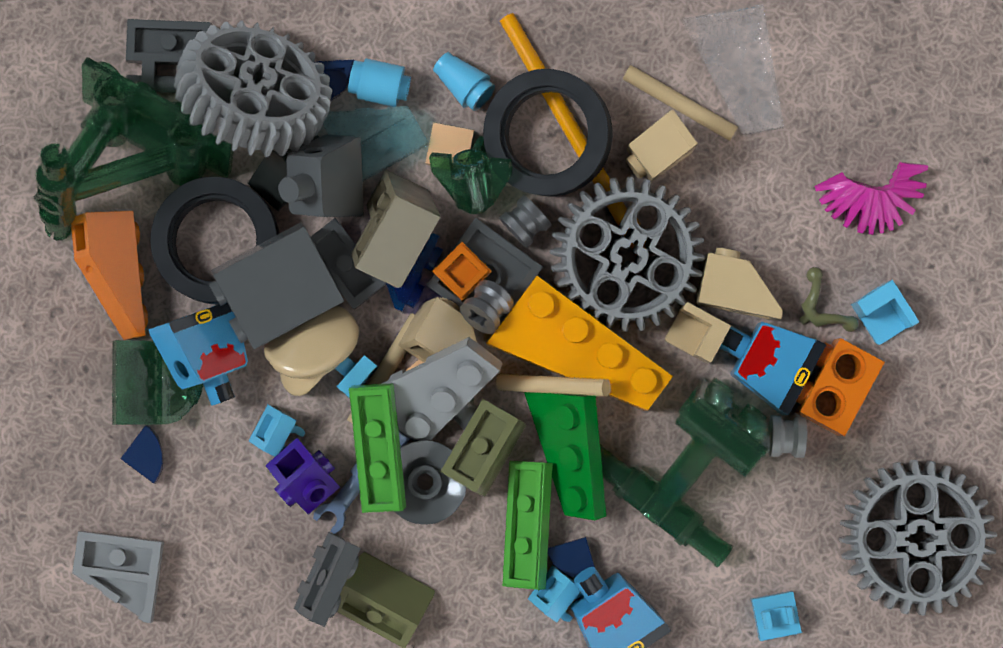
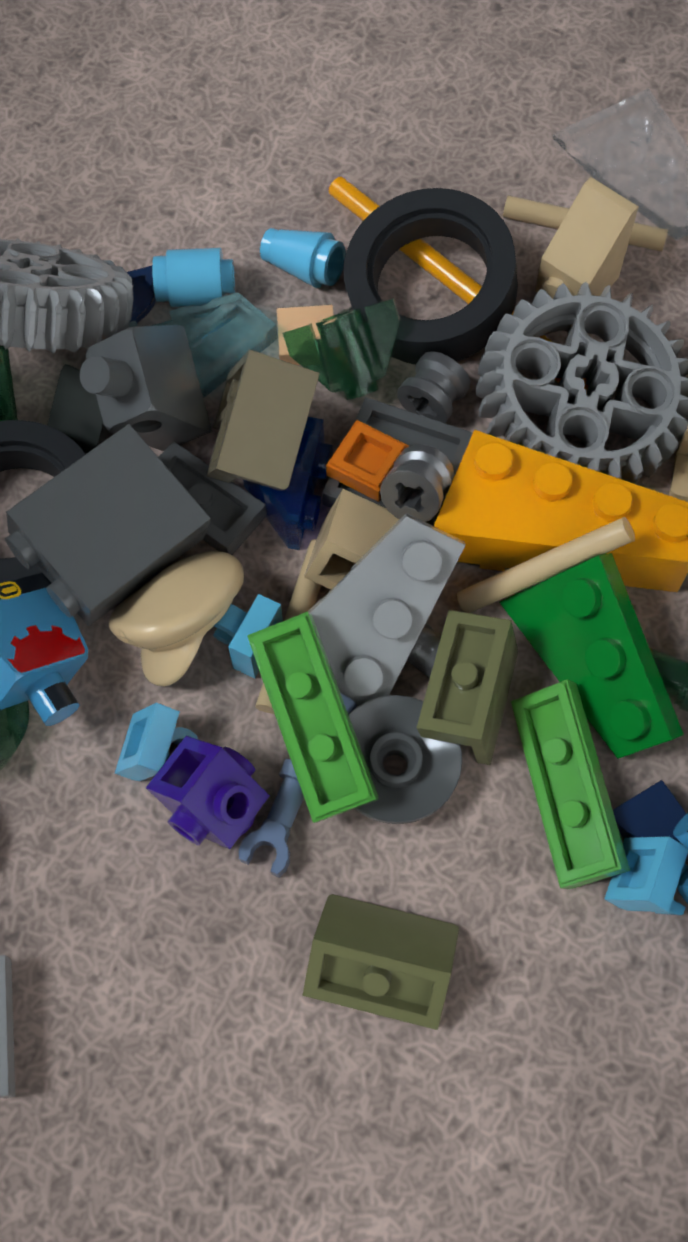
camera: 10 degrees left, 20 degrees down
dark grey plate [293,532,361,627] -> none

